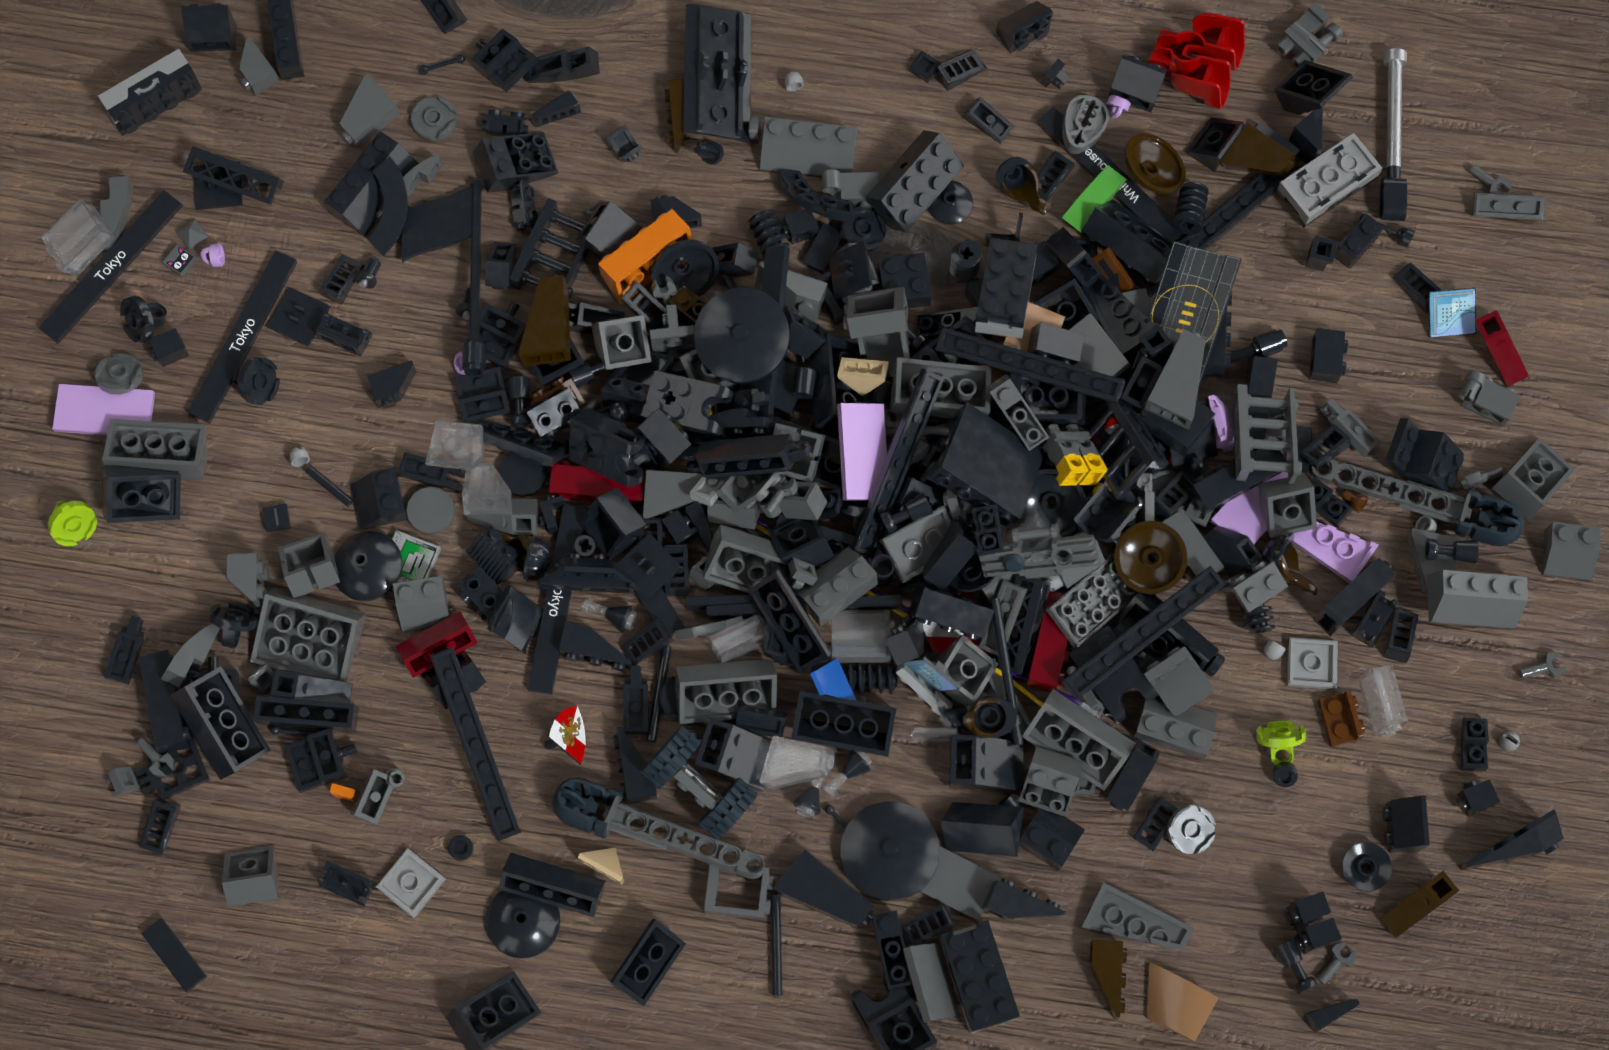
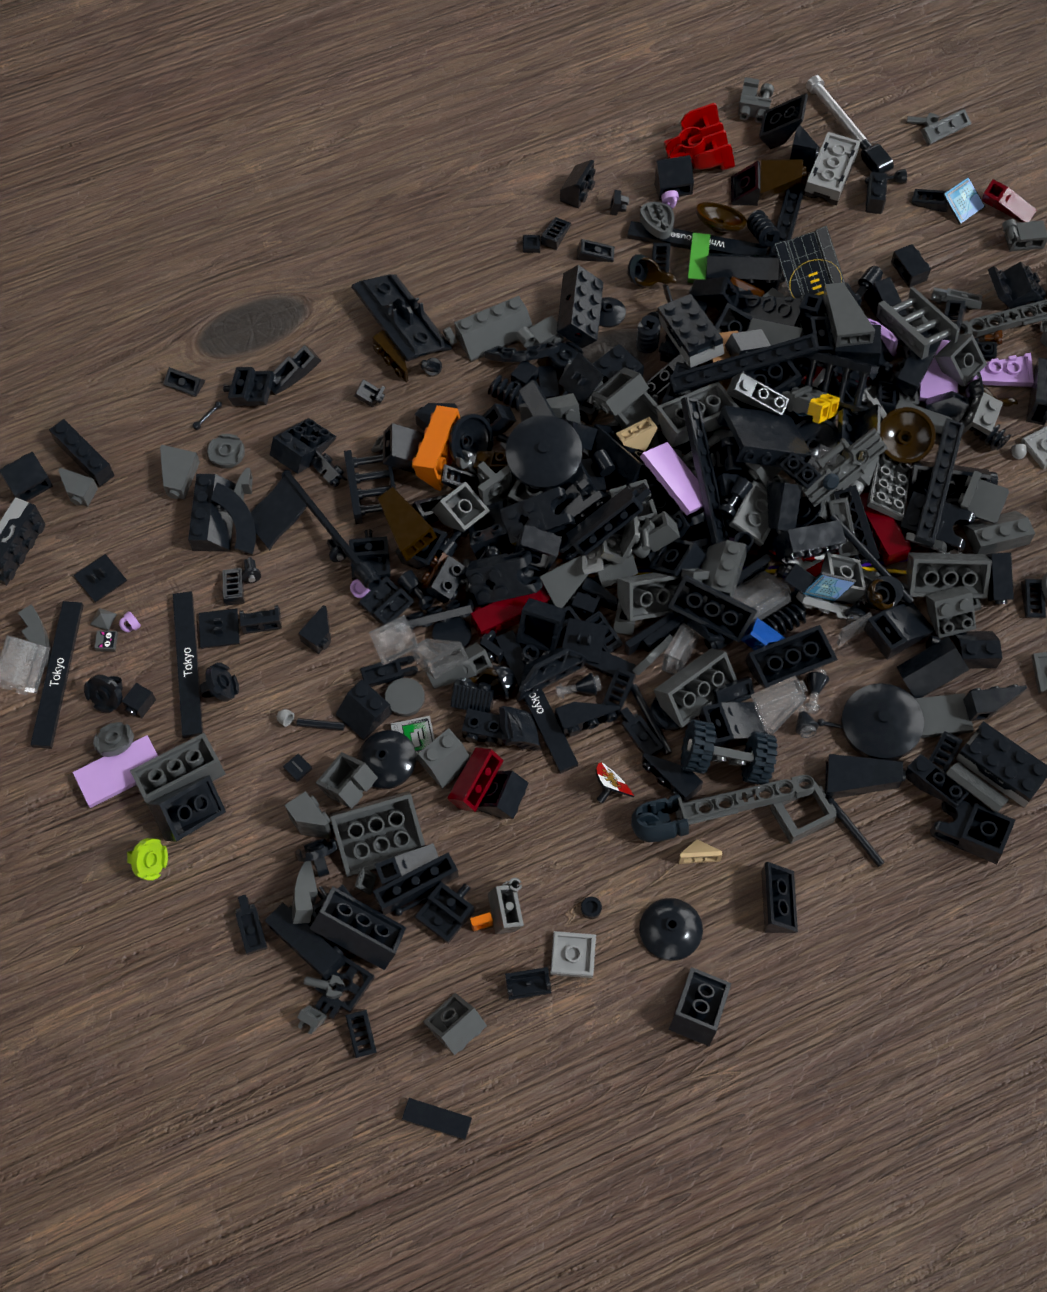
camera: 30 degrees left, 10 degrees down
black fence [183,146,284,205] -> none
black tile [430,647,521,841] -> none
black hinge [481,109,530,135] -> none
black slope [485,241,517,290] -> none
black brick [499,853,606,917] -> none
black slope [531,91,581,127] -> none
light grey hinge [785,71,804,91] -> none
black brick [1305,236,1338,271] -> none

